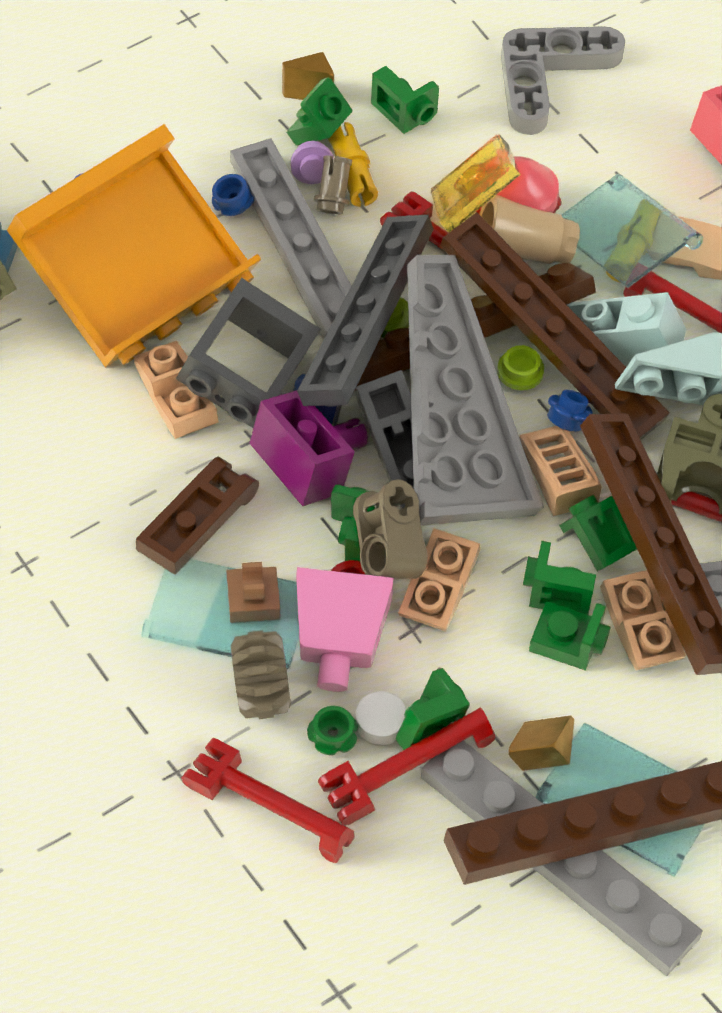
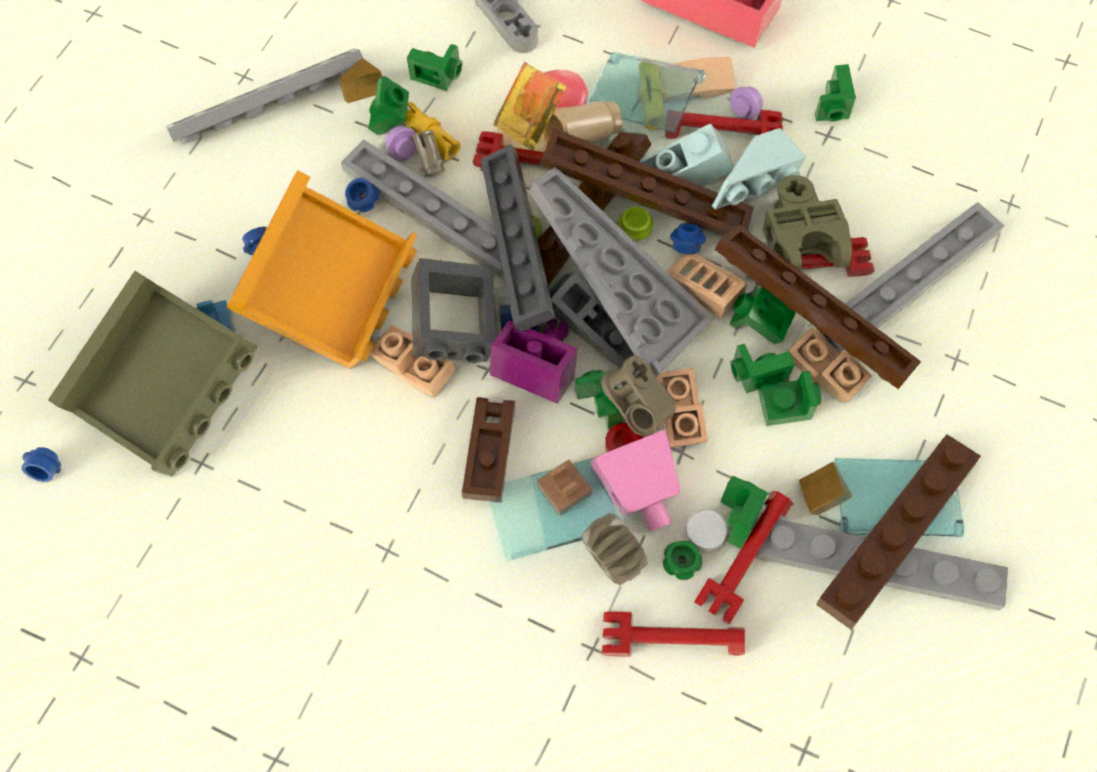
camera: 25 degrees left, 10 degrees up
none -> light grey plate [166,48,363,144]

